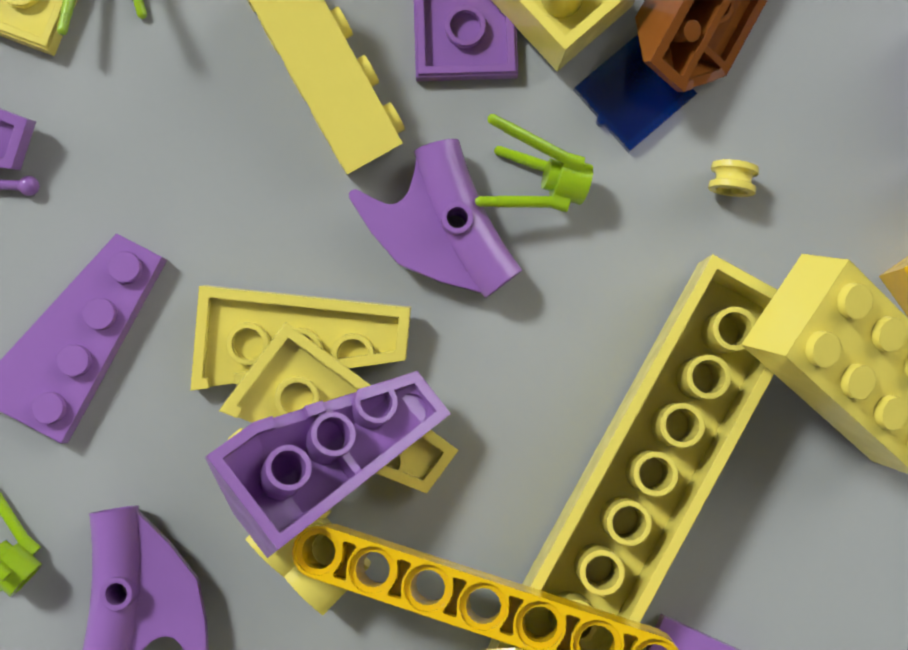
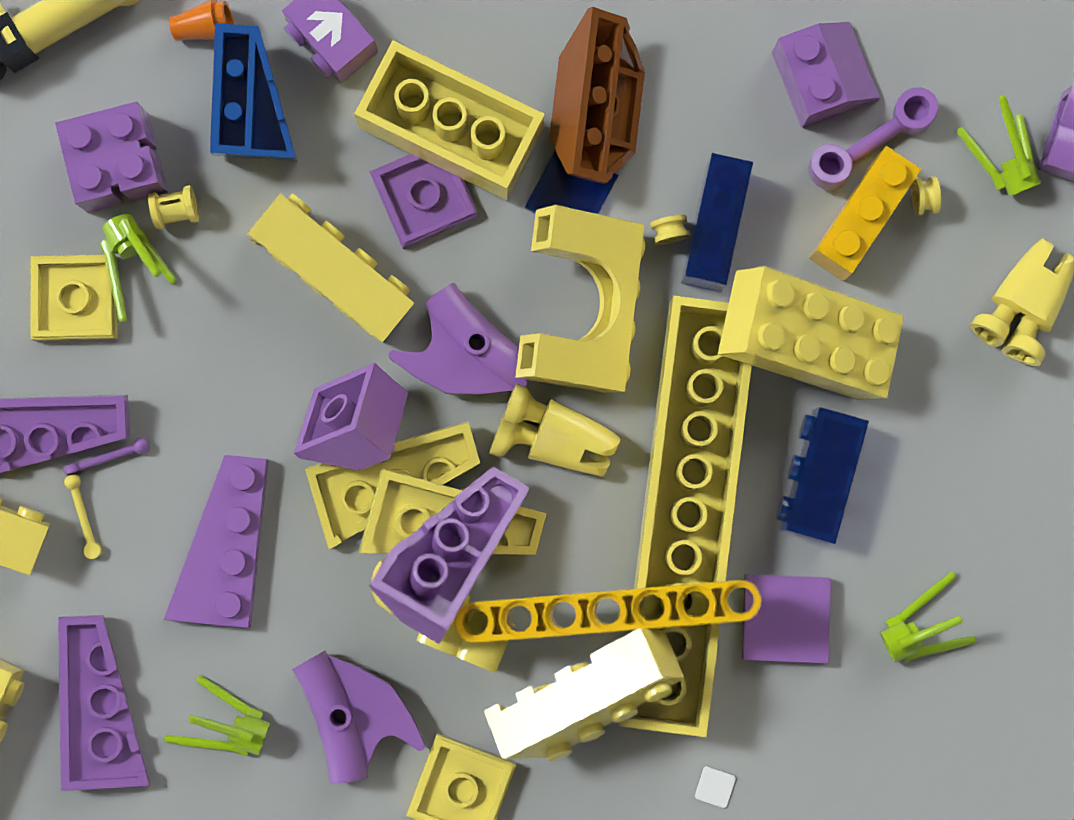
camera: 25 degrees left, 0 degrees up
lime plant [475,114,593,212] -> none
none -> medium lavender slope [294,363,408,470]
none -> light yellow piece [489,383,620,477]
none -> light yellow arch [515,205,645,393]
none -> clear blue brick [681,153,753,292]
none -> clear blue brick [776,407,869,544]

